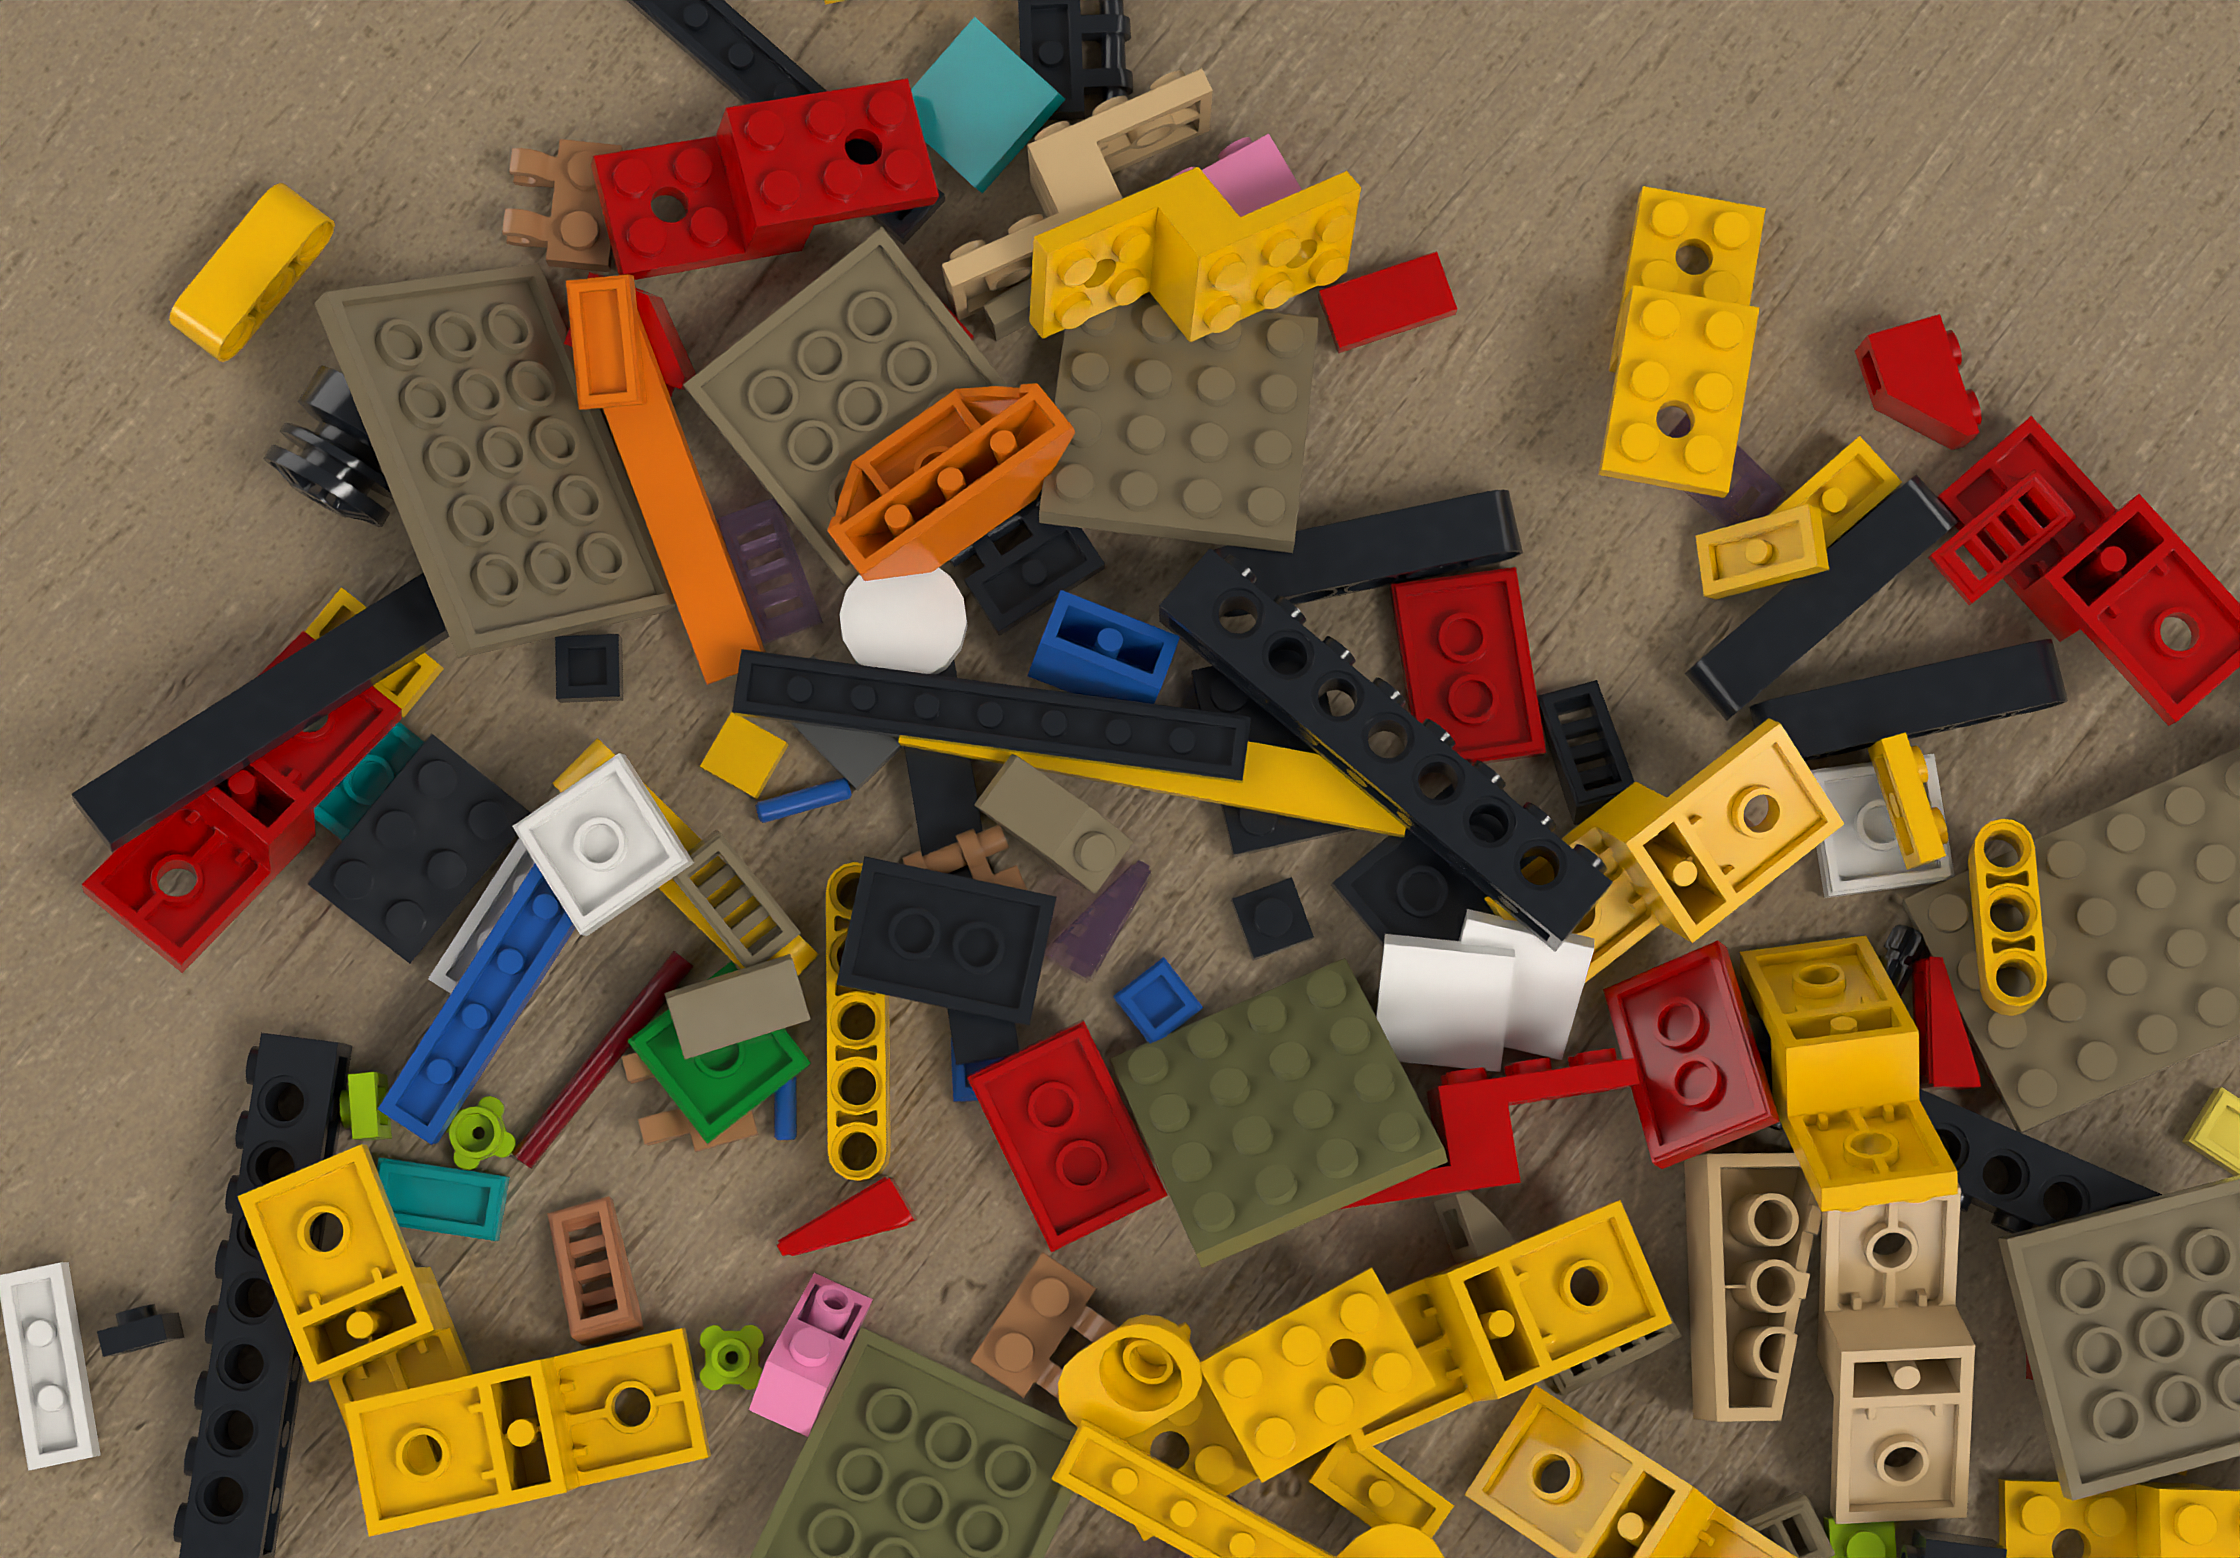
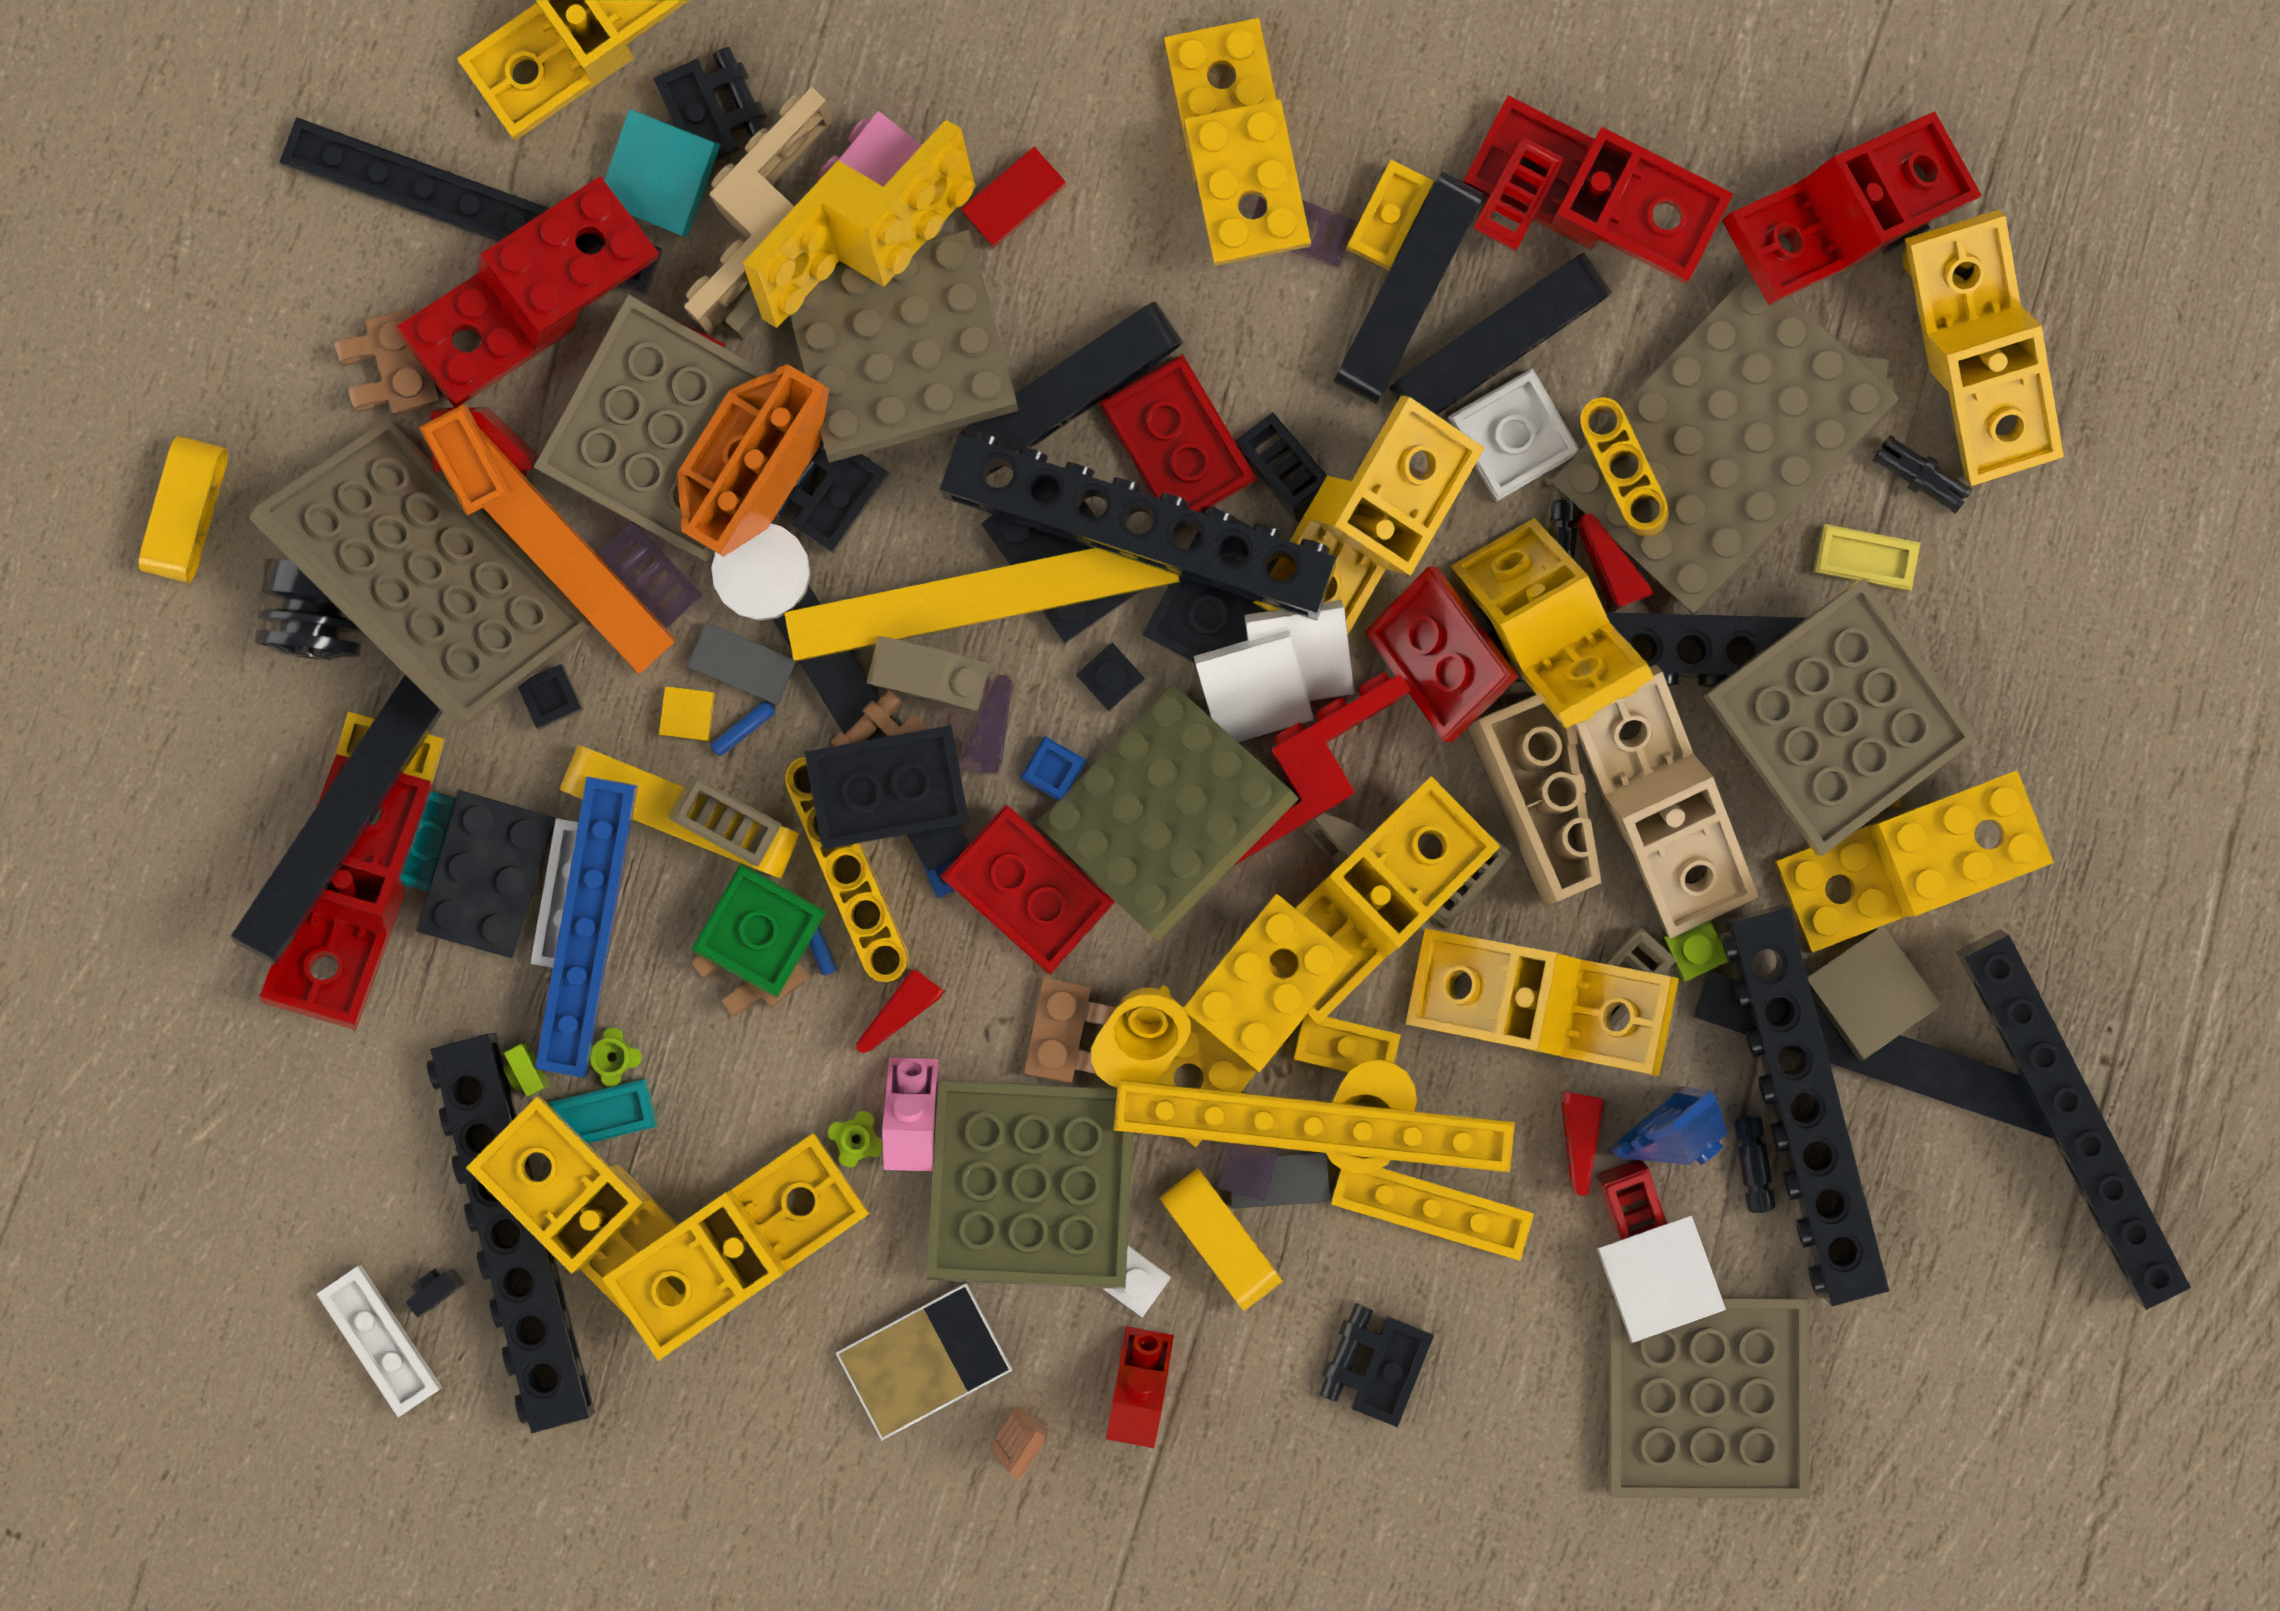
camera: 20 degrees left, 5 degrees up
white tile [512,753,694,936] -> none
dark red bar [512,951,694,1169] -> none
nougat slope [547,1196,644,1346] -> none
dark tan tile [664,954,811,1059] -> none
black tile [732,649,1251,783] -> none
blue brick [1027,590,1180,704] -> none
yellow plate [1695,504,1829,600] -> none
red slope [1855,314,1982,450] -> none
yellow plate [1867,732,1948,870] -> none

